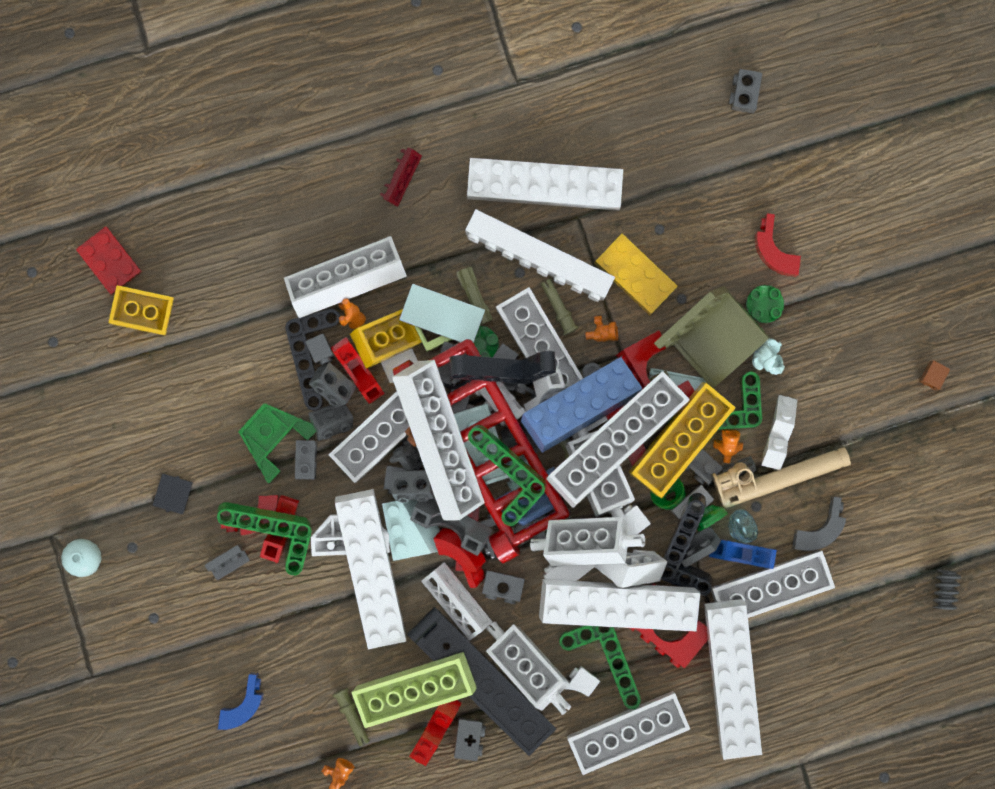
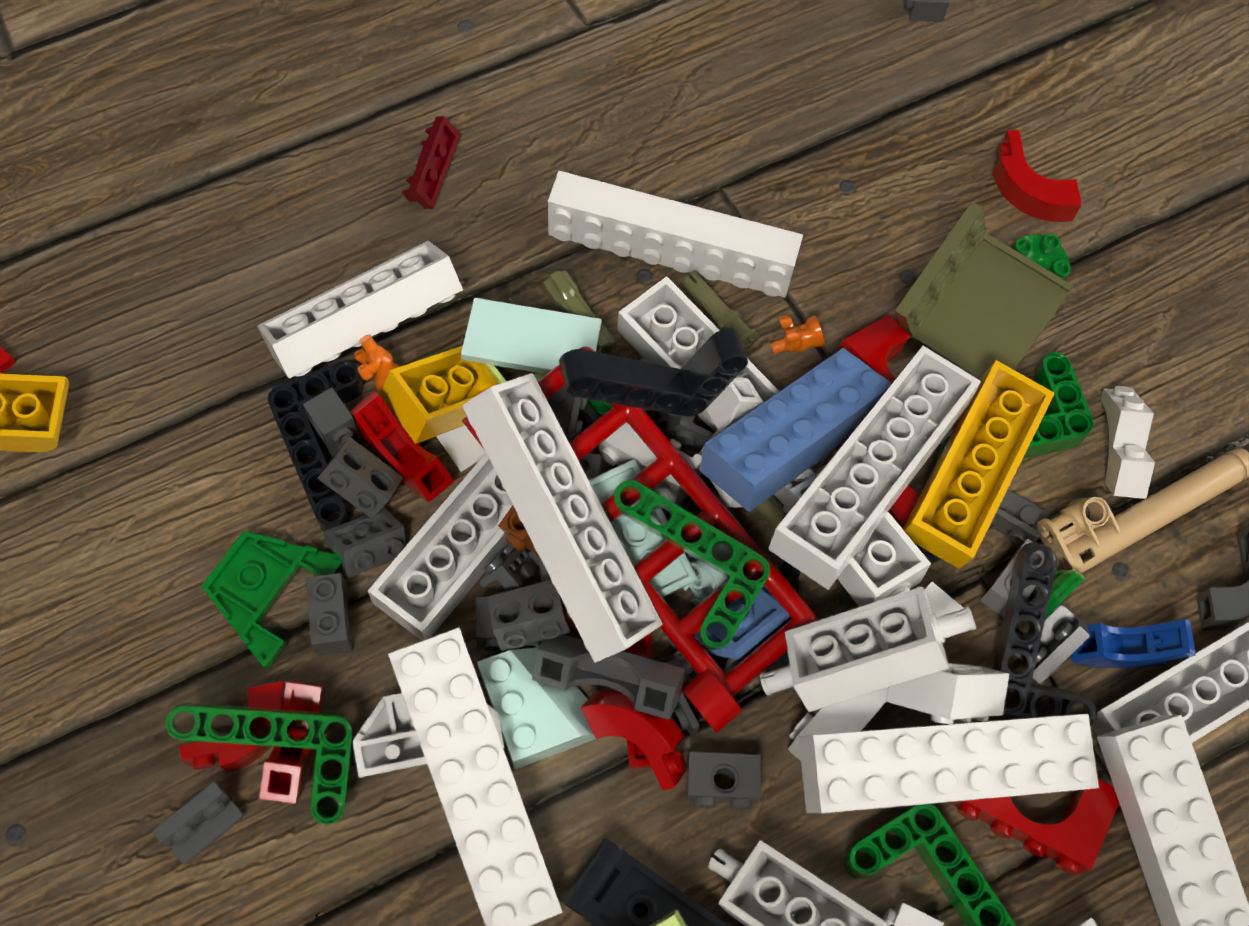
camera: 15 degrees left, 20 degrees down
black piece [153,473,193,515] -> none
white fence [421,562,492,641] -> none
white brick [467,158,623,211] -> none
yellow brick [594,234,678,316] -> none
green piece [650,478,685,510] -> none
orange piece [713,429,744,463] -> none
clear light blue piece [728,509,758,543] -> none
light aqua hair [752,339,785,375] -> none

